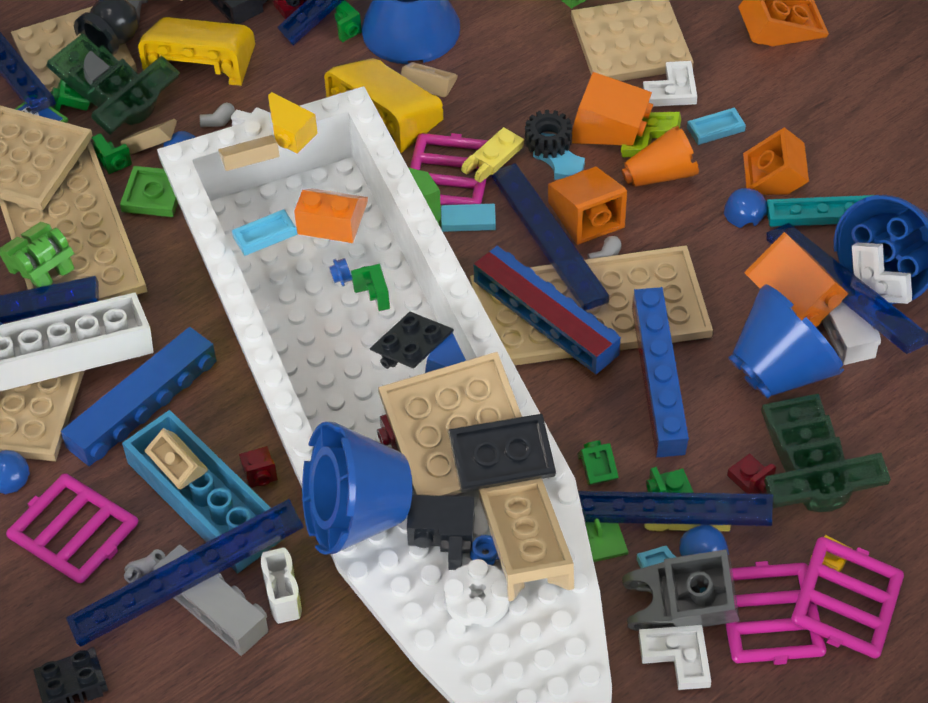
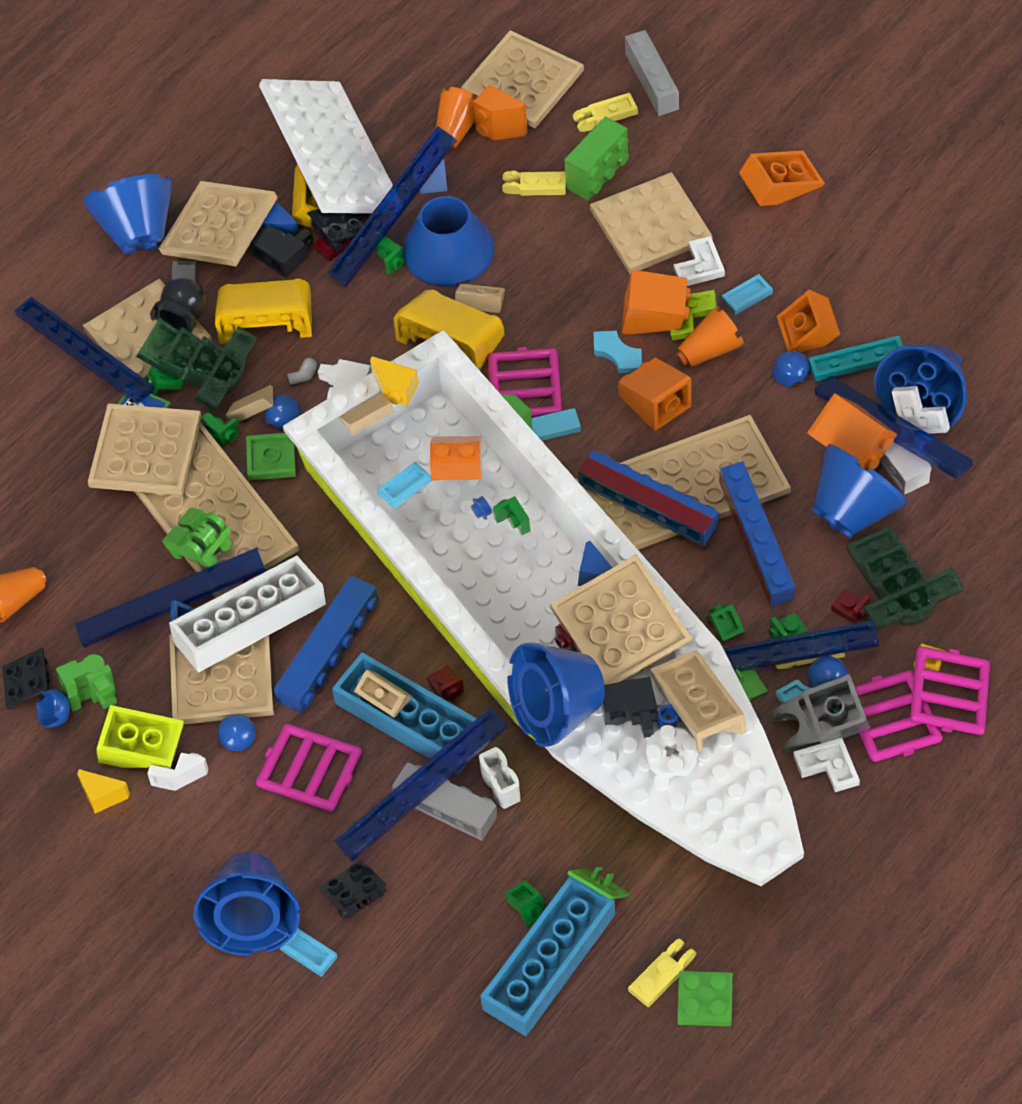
camera: 10 degrees left, 5 degrees up
dark grey tile [83,51,110,86] -> none
light grey arm [124,549,165,584] -> none
black hinge [370,311,454,369] -> none
black tile [448,414,556,493] -> none
light yellow hinge [461,127,525,182] -> none
clear blue tile [492,163,609,311] -> none
black tyre [525,110,572,158] -> none
light grey arm [587,236,621,259] -> none

